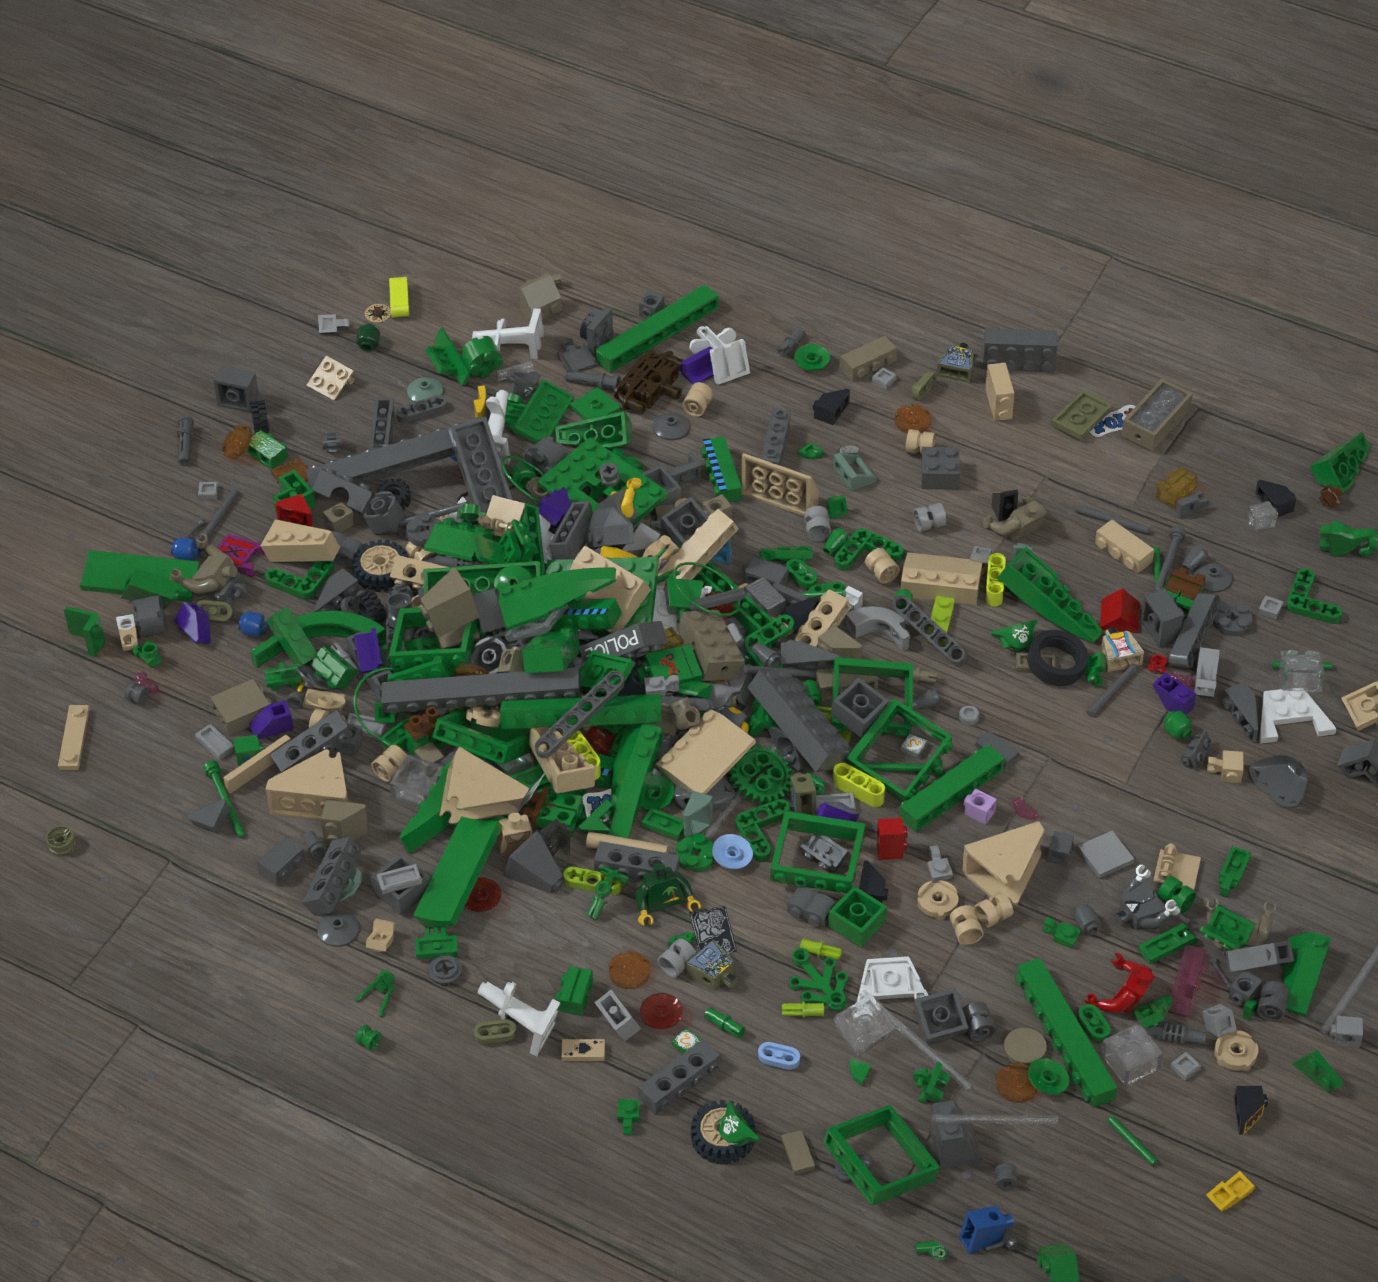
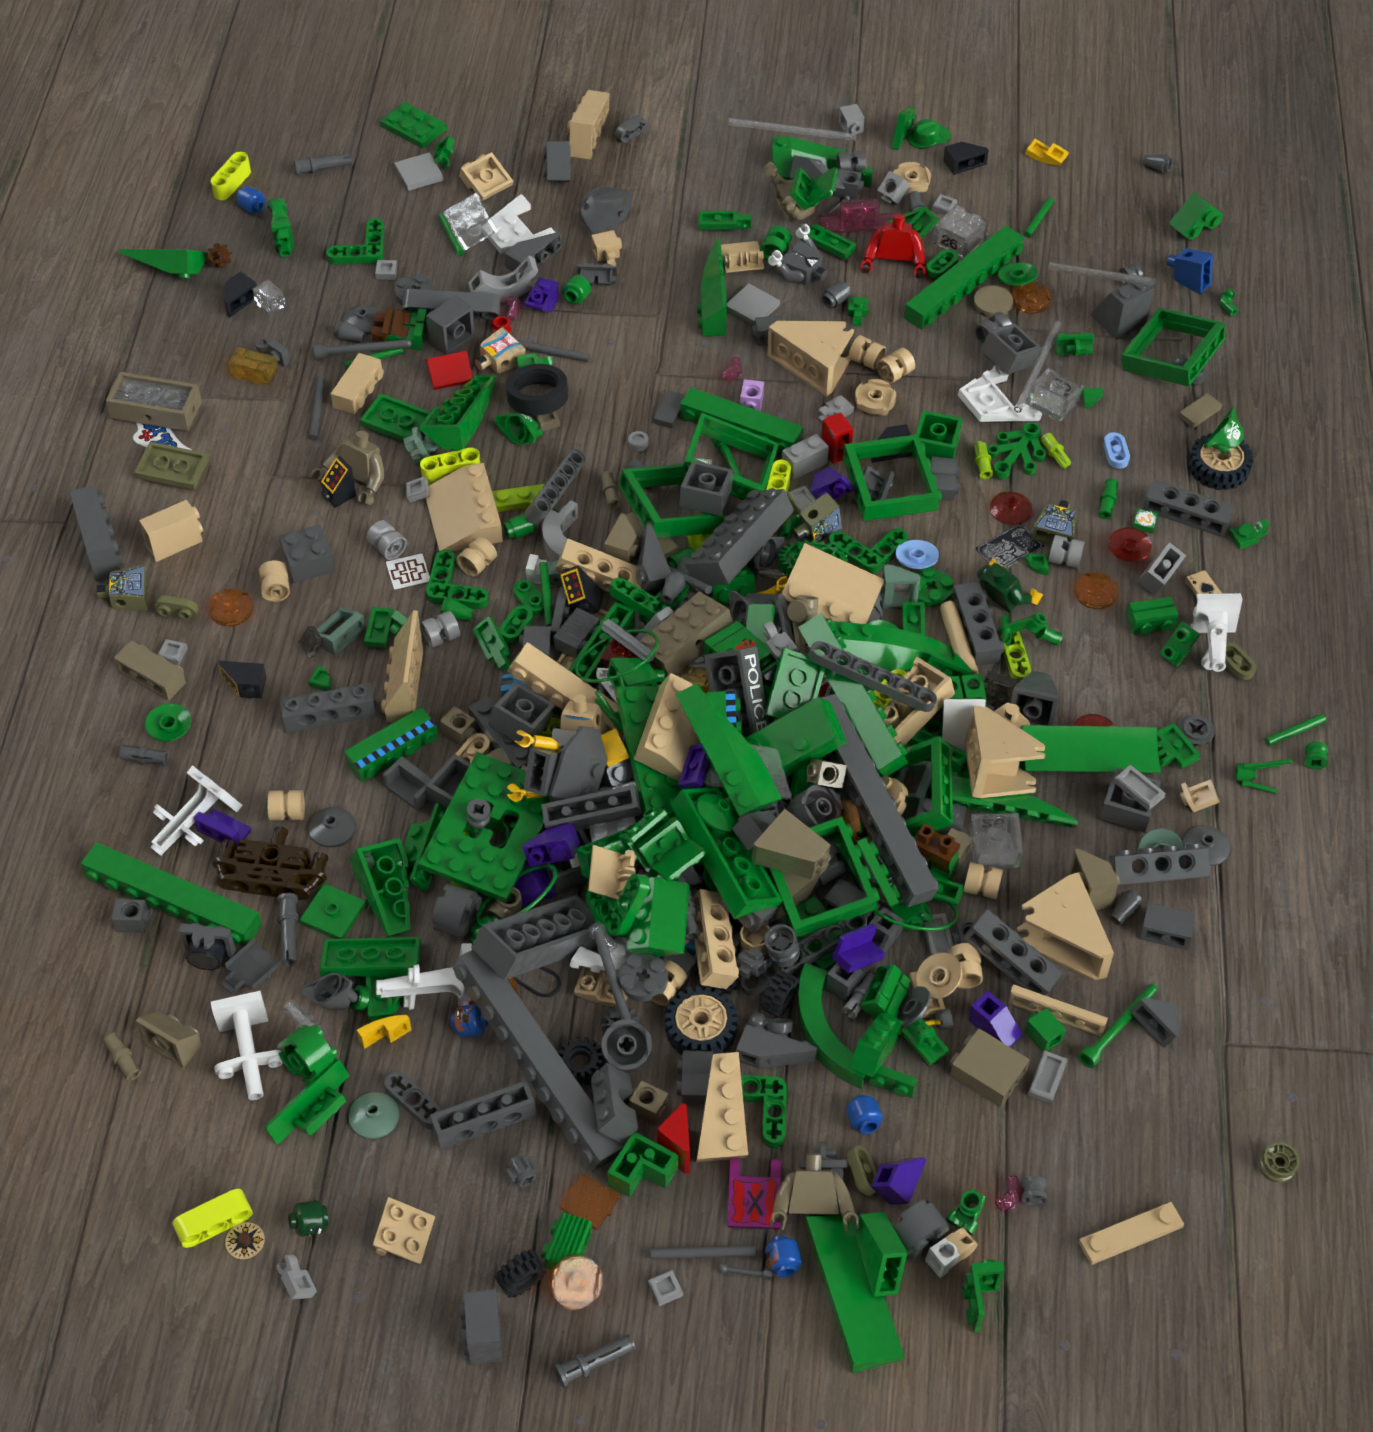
camera: 115 degrees left, 5 degrees up
none -> green plate [360,393,430,442]
none -> green plate [364,607,394,649]
none -> white sticker [386,554,430,590]
none -> green wedge [697,239,727,337]
none -> light grey brick [782,434,829,480]
none -> green piece [908,119,951,149]
none -> clear red dish [990,491,1032,525]
none -> green hips [1159,621,1201,667]
none -> green bar [1265,714,1326,746]

